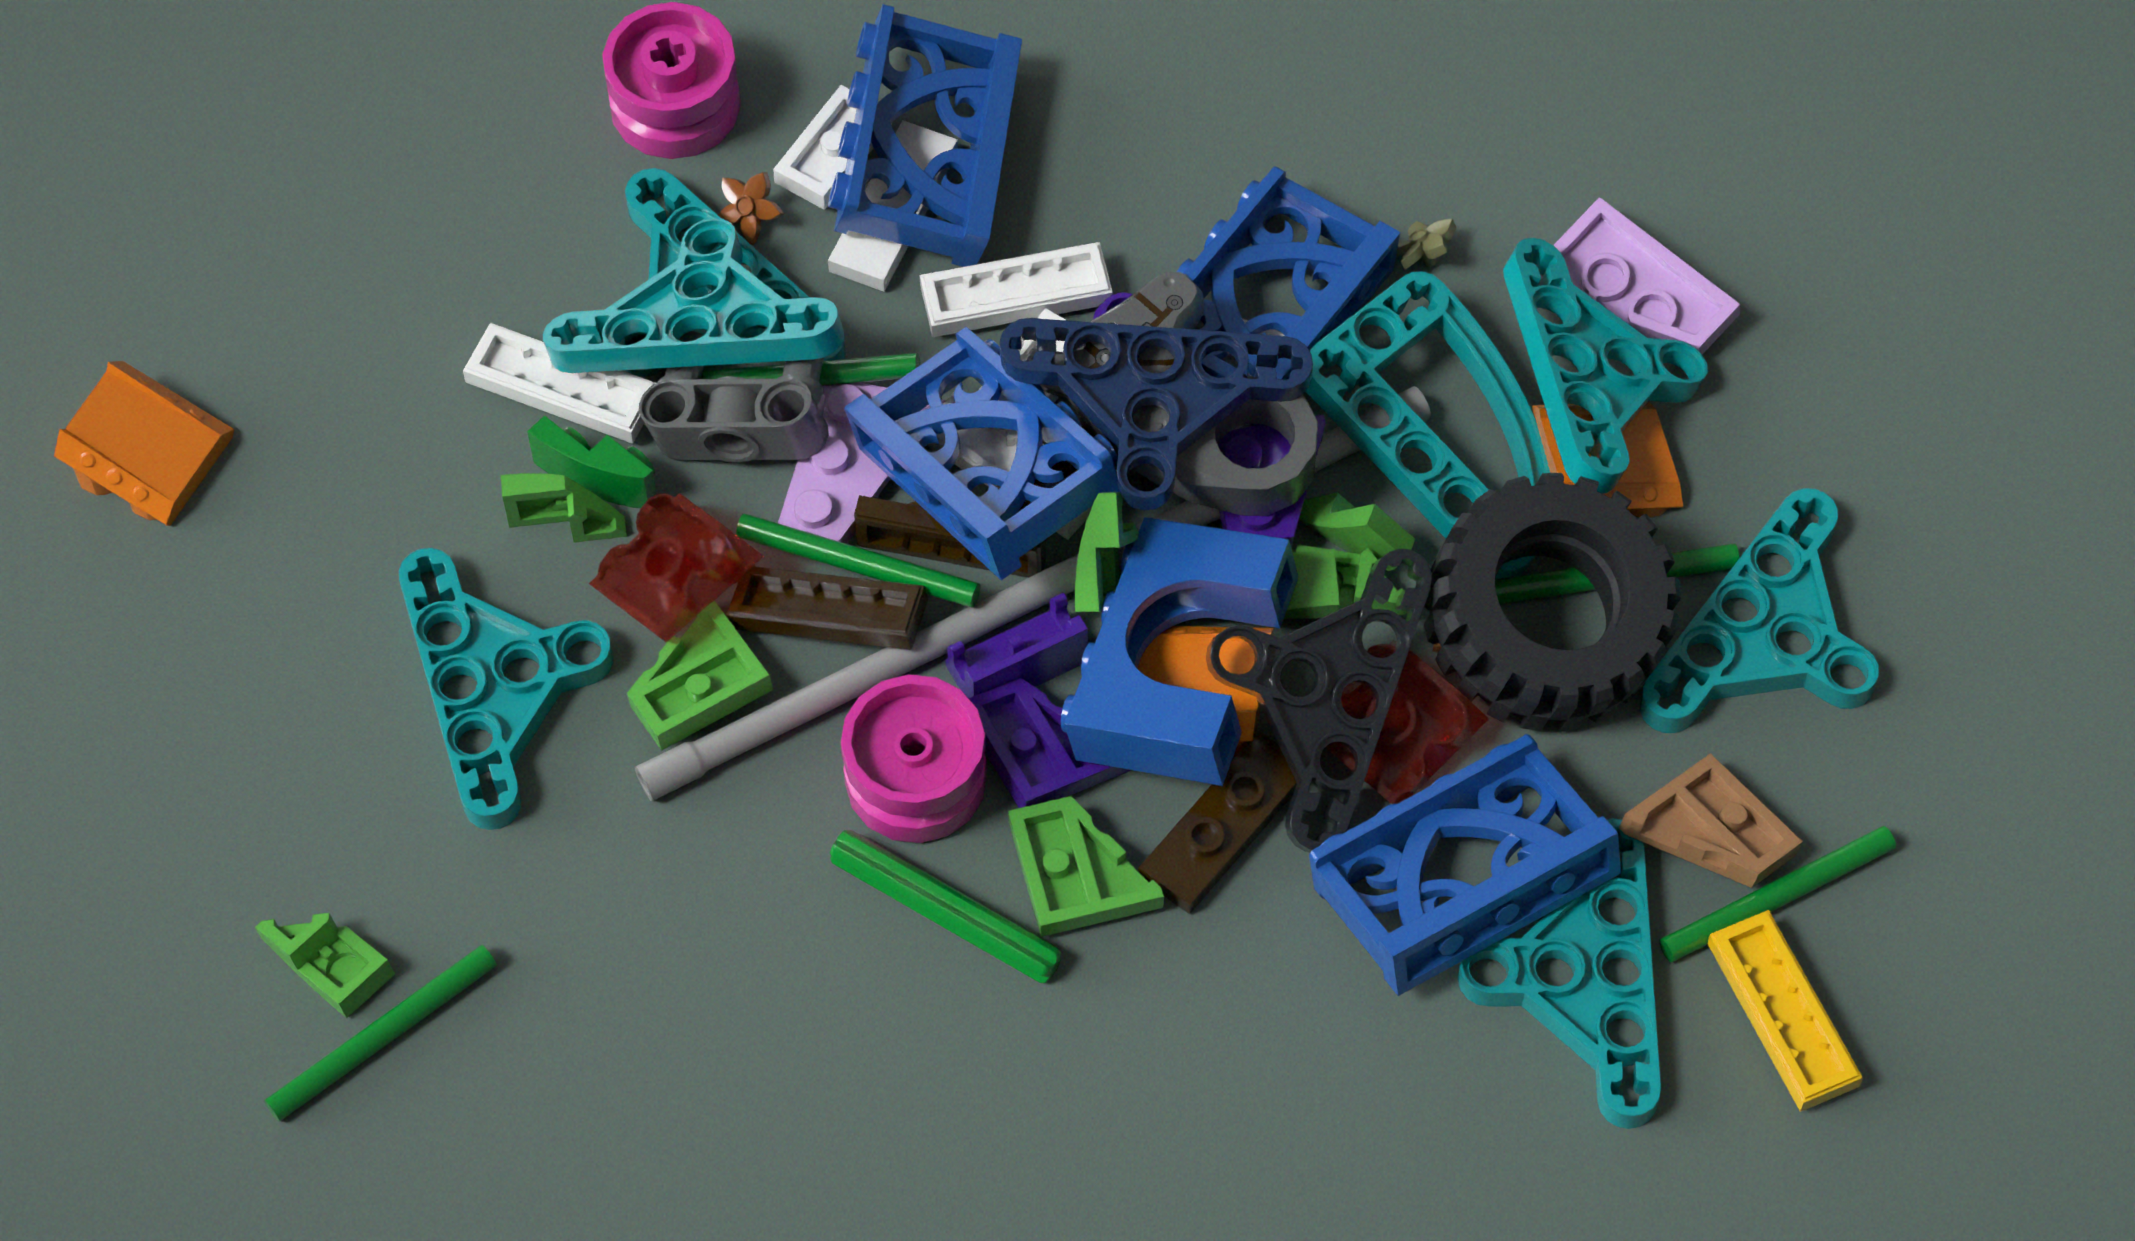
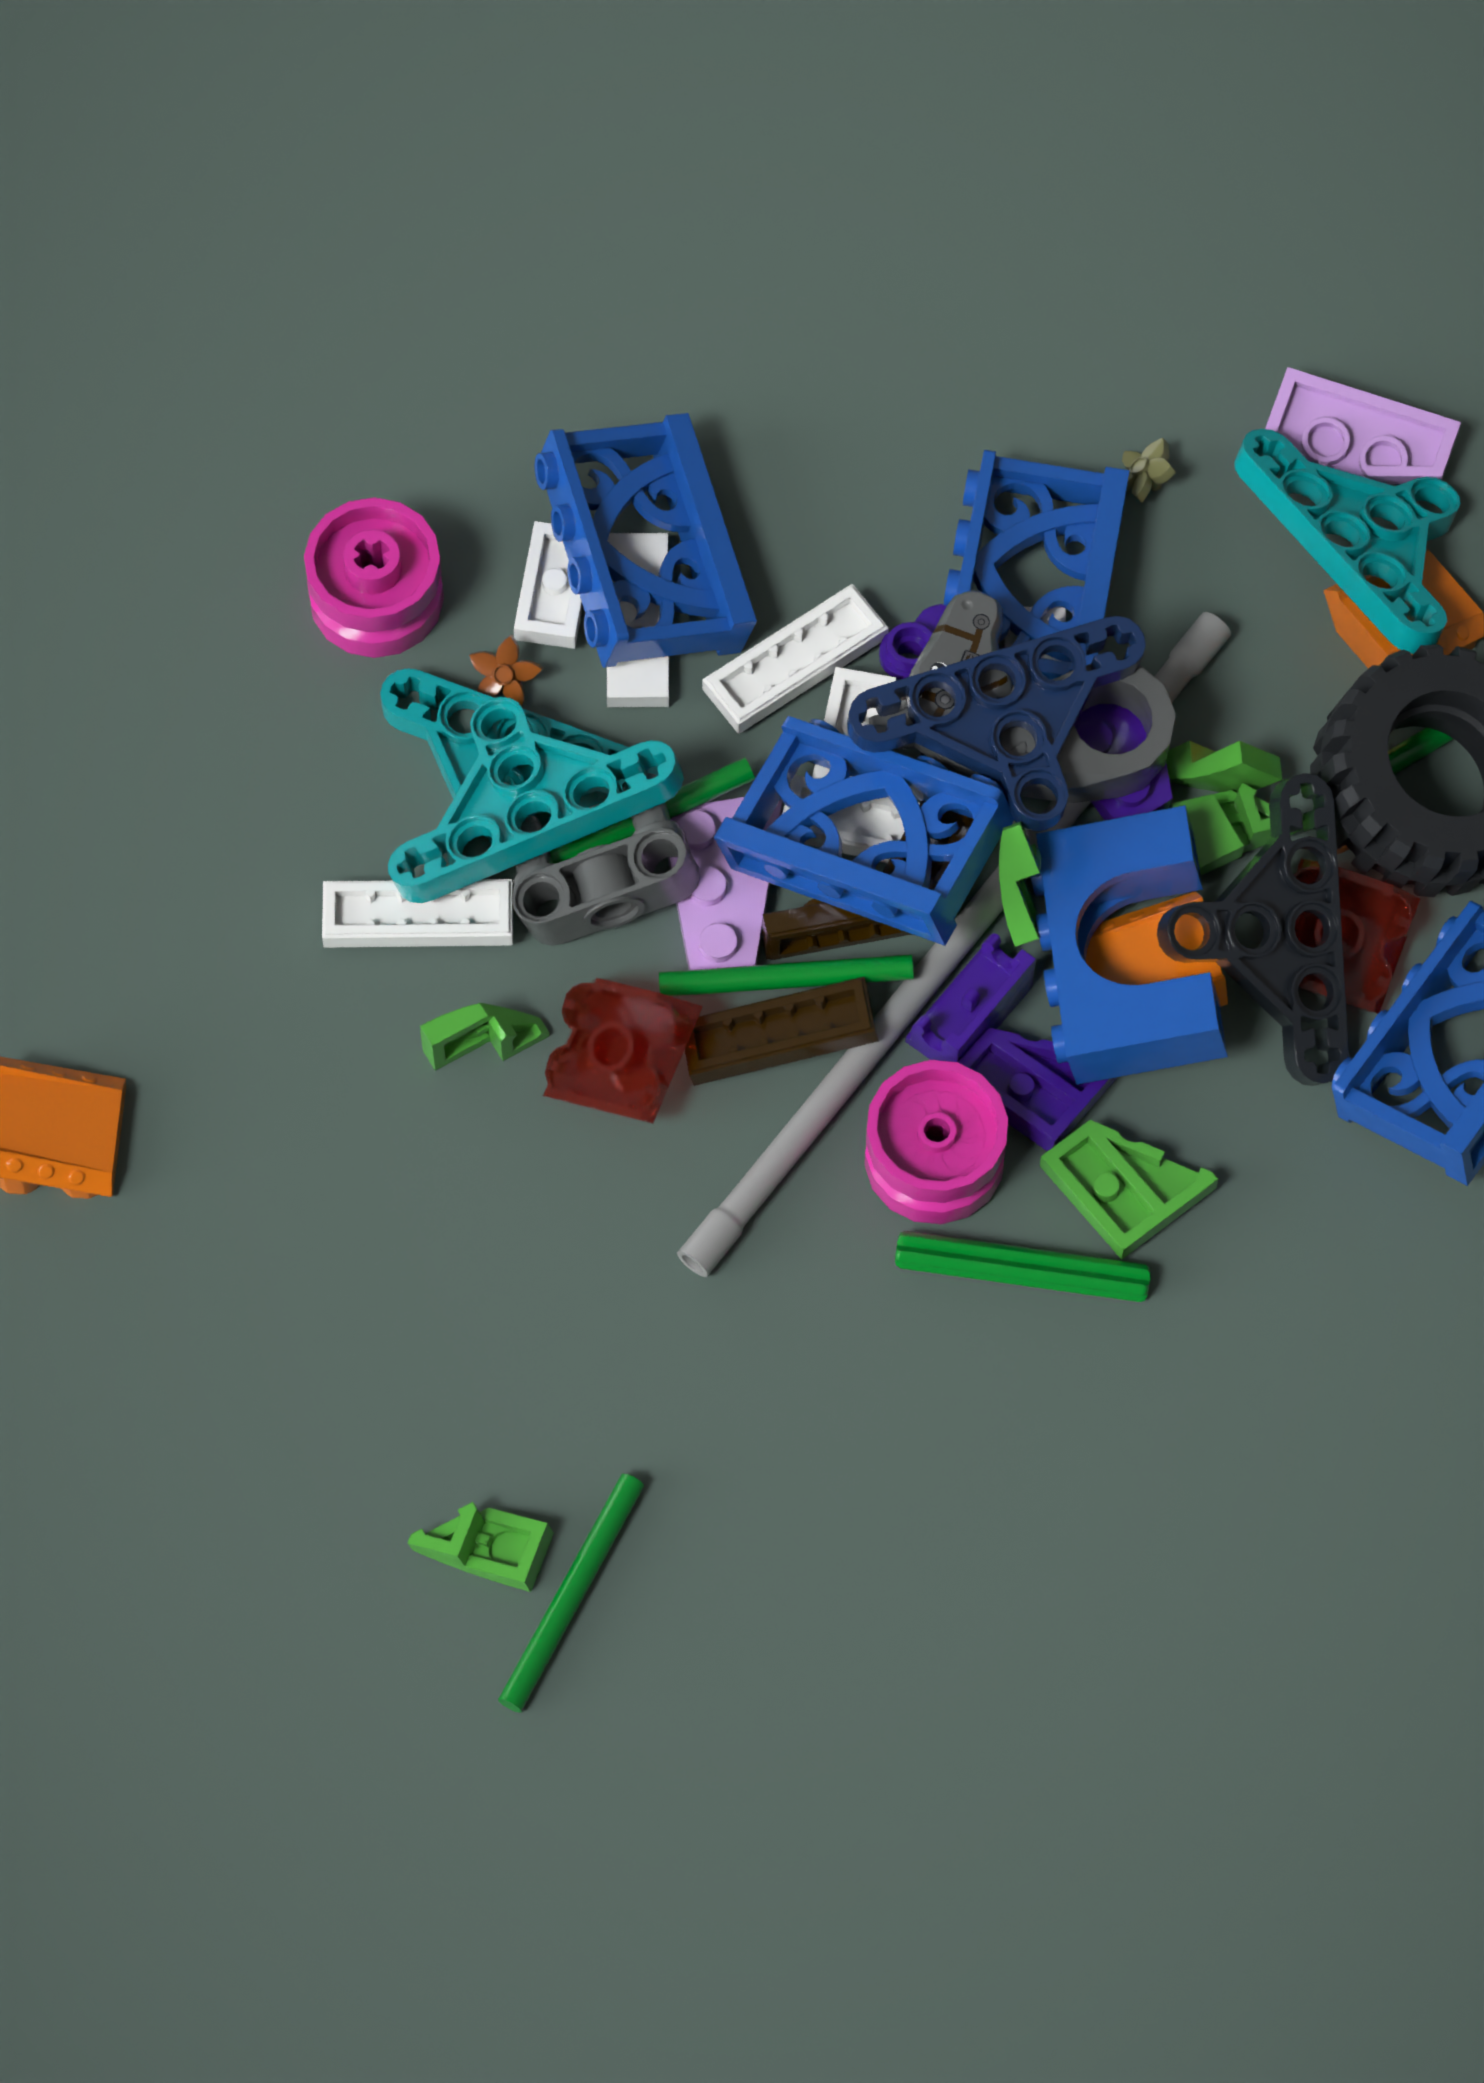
camera: 25 degrees left, 5 degrees up
teal beam [399,548,613,830] -> none
green slope [527,415,658,510] -> none
bright green wing [627,595,773,751] -> none
dark brown plate [1138,731,1297,914] -> none
teal beam [1306,271,1550,579] -> none

